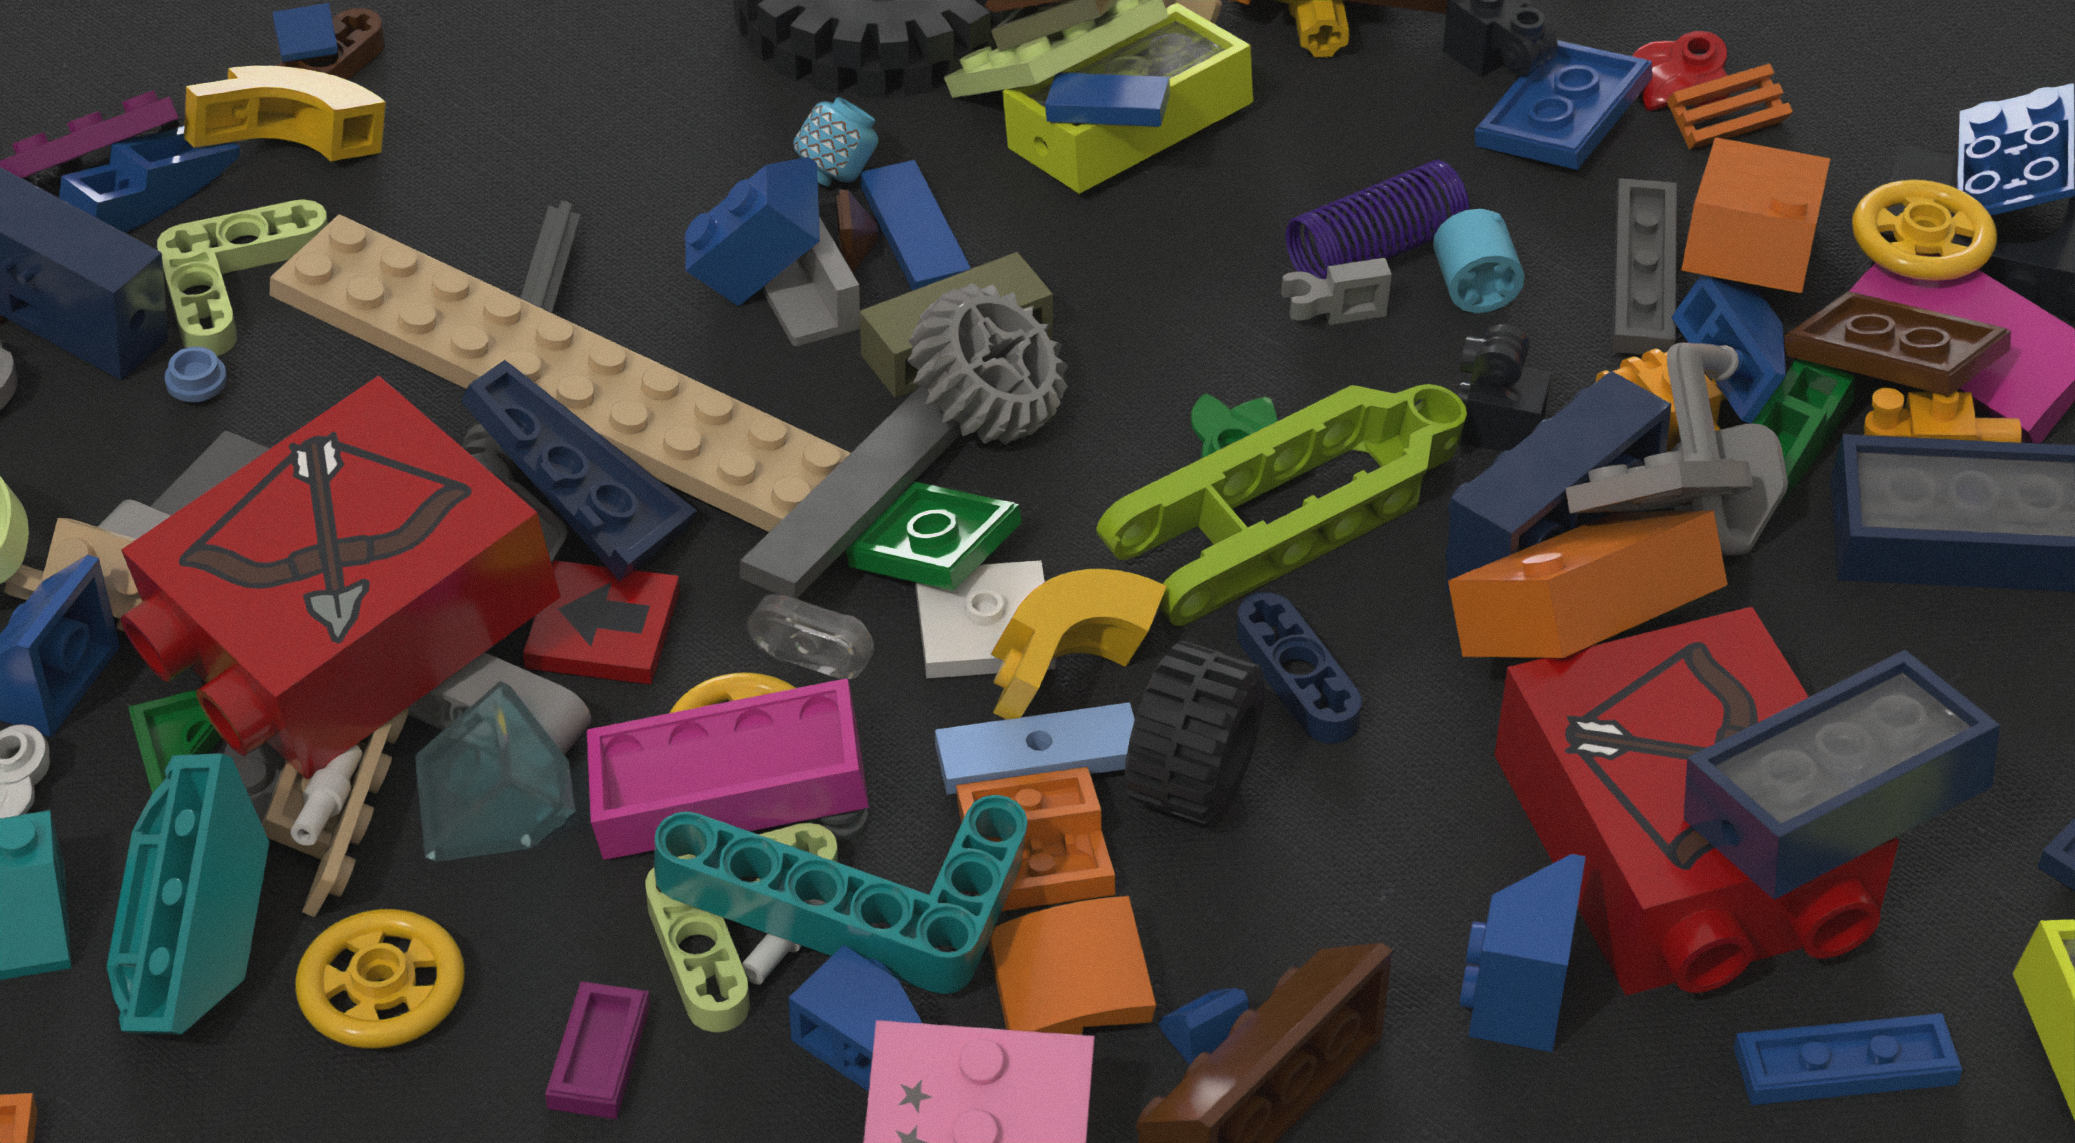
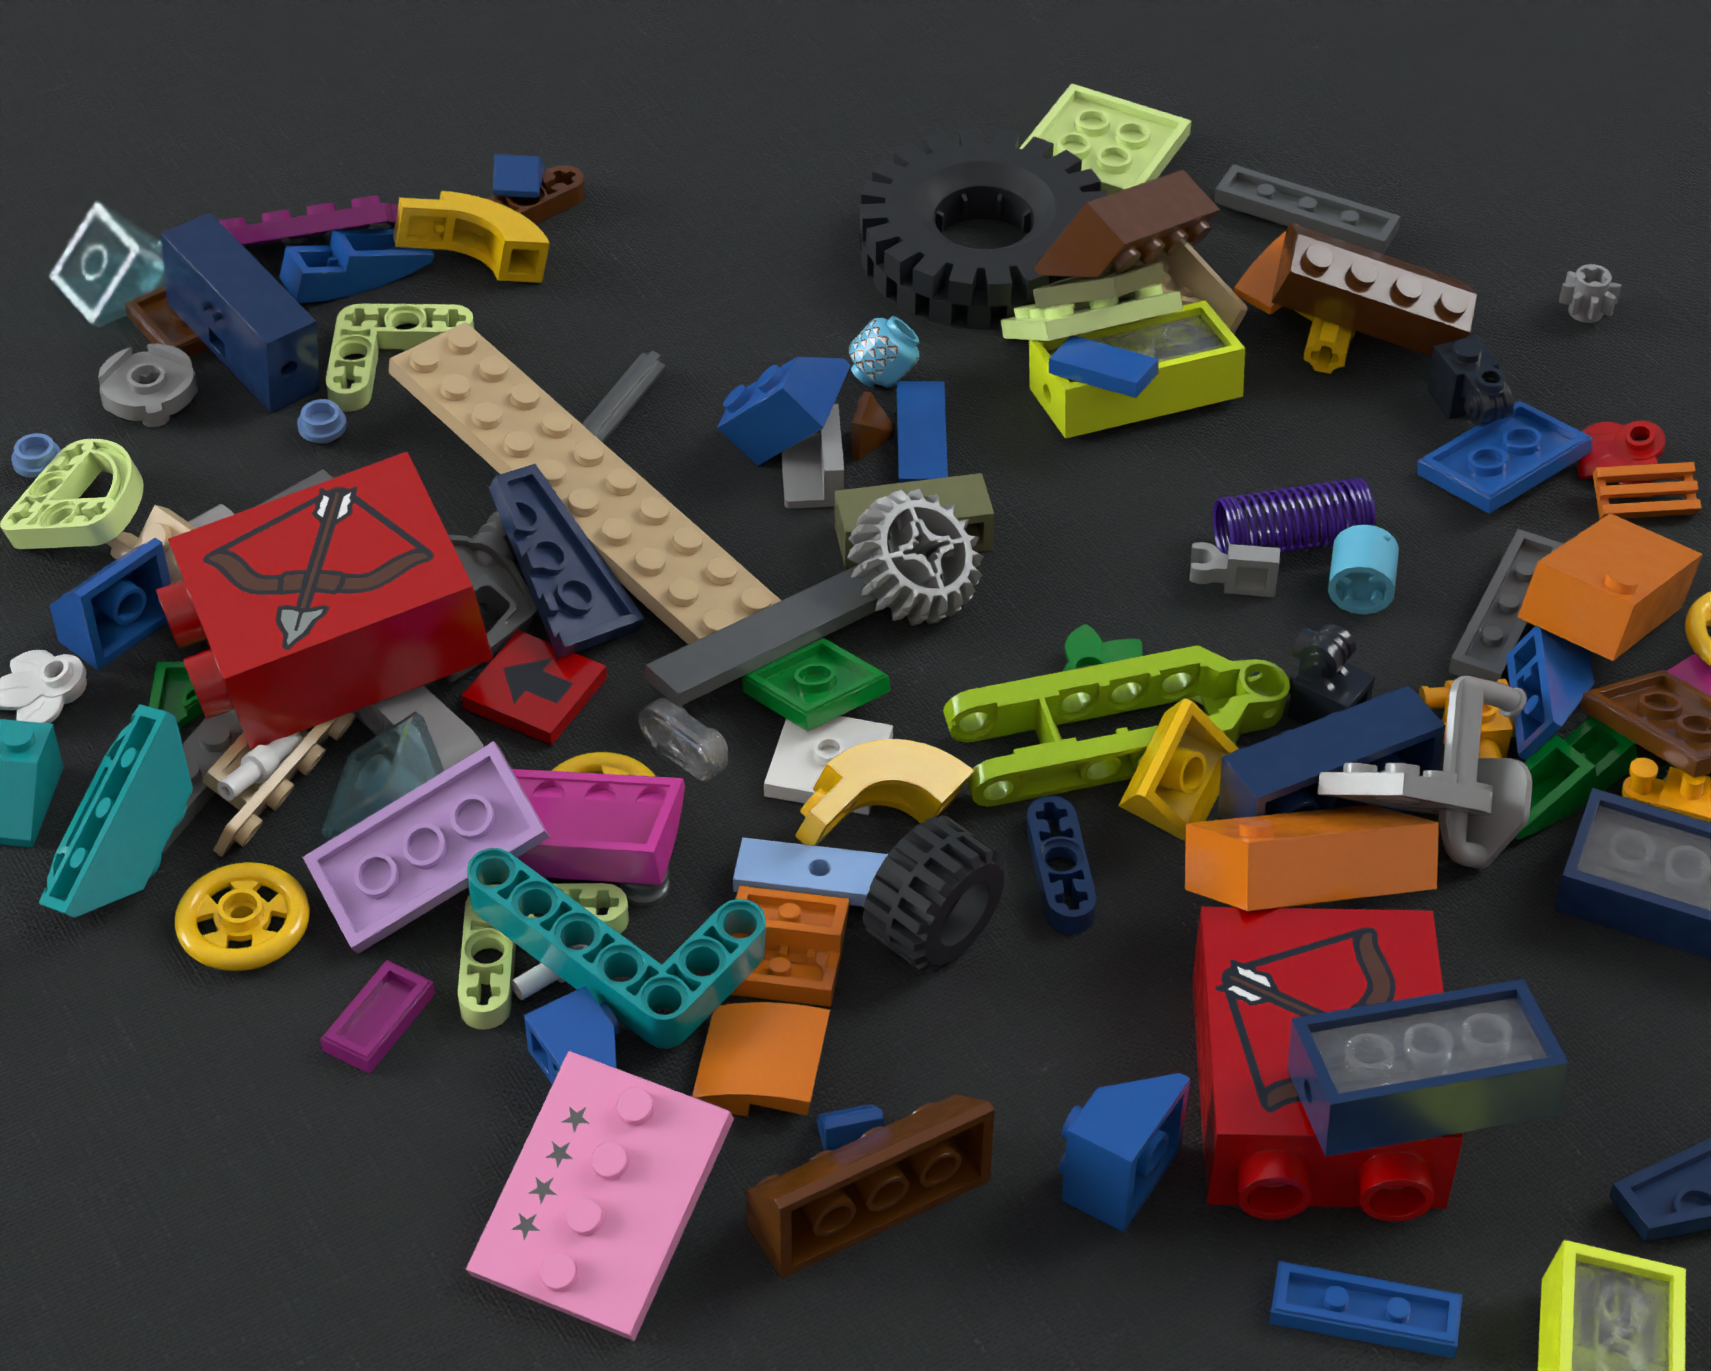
camera: 20 degrees right, 0 degrees up
none -> lavender plate [303,741,550,954]
none -> yellow slope [1118,699,1239,841]

